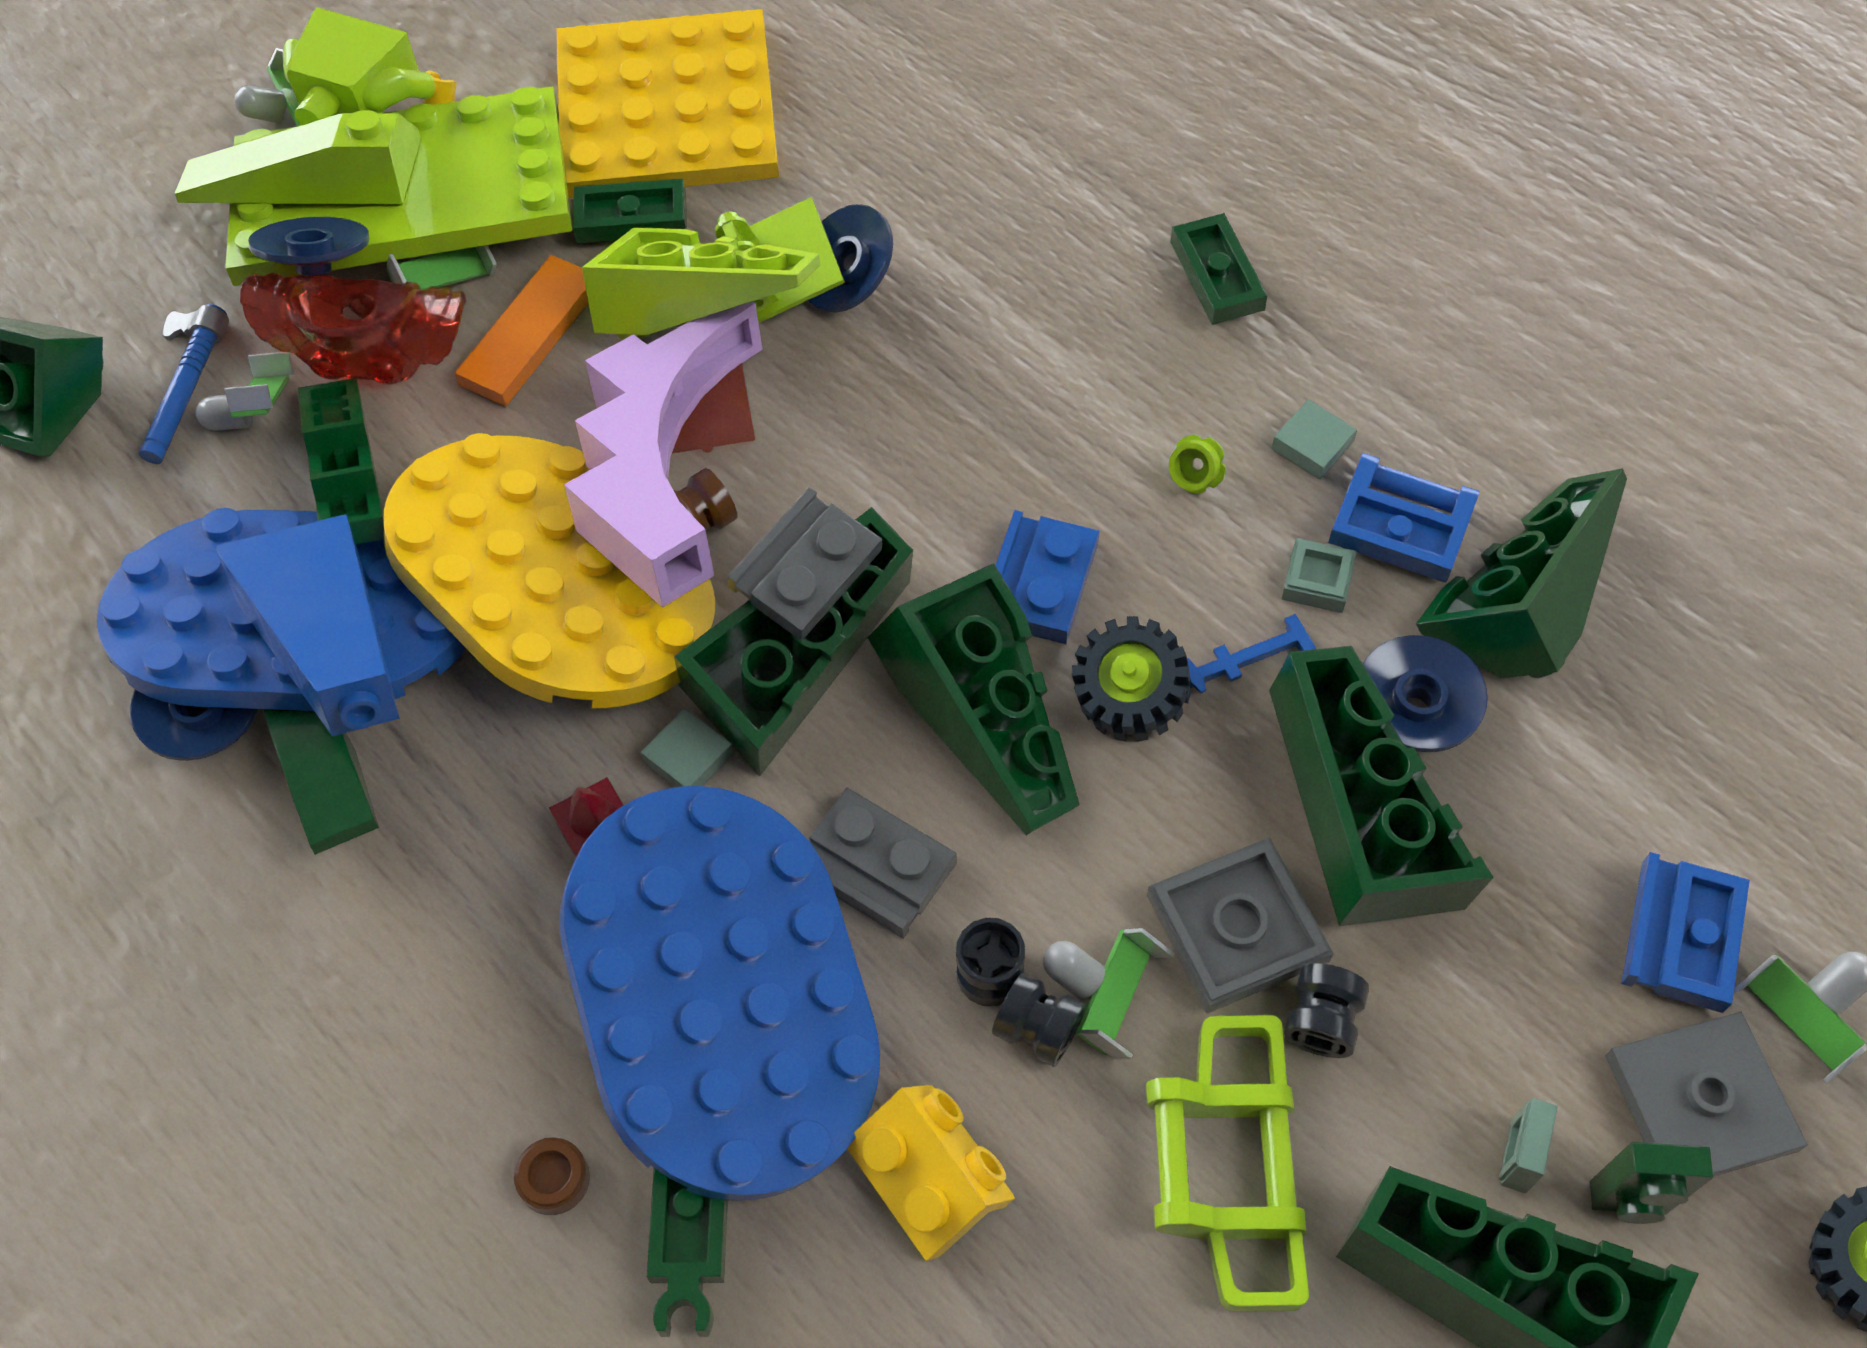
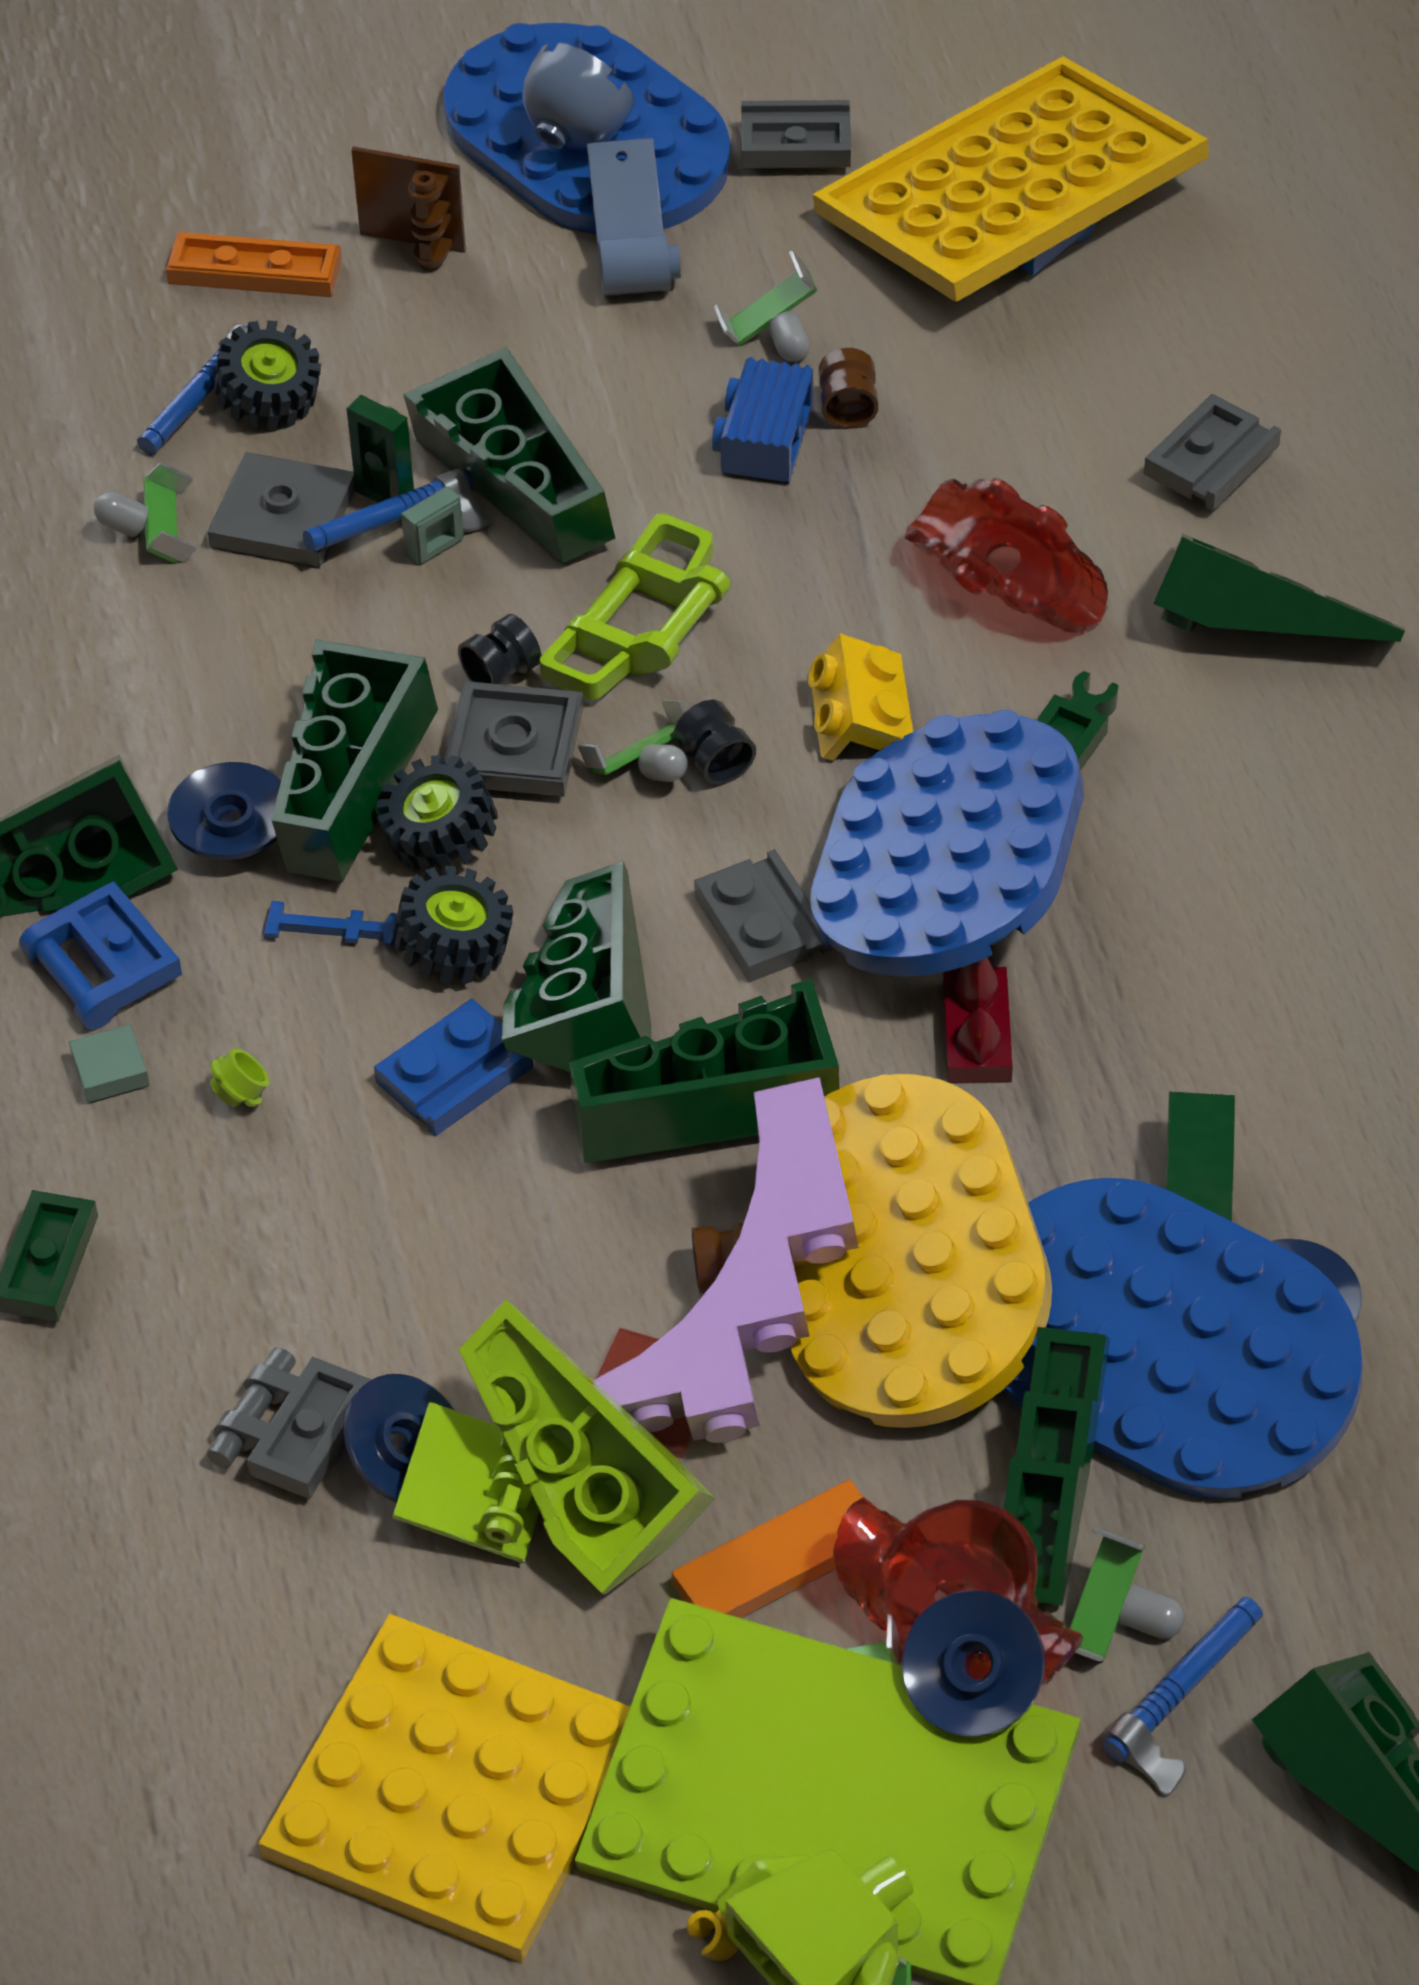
camera: 150 degrees left, 10 degrees down
lime wedge [175,110,421,204] -> none
blue slope [216,514,400,736] -> none
reddish brown tile [514,1137,590,1215] -> none
dark green plate [573,179,687,243] -> none
sand green tile [640,708,734,787] -> none
dark grey plate [728,487,882,641] -> none
black wheel [956,918,1025,1006] -> none
sand green tile [1282,538,1357,613] -> none
blue plate [1621,852,1750,1013] -> none
none -> dark grey plate [207,1347,372,1499]
none -> blue piece [303,469,492,553]
none -> black wheel [377,755,498,872]

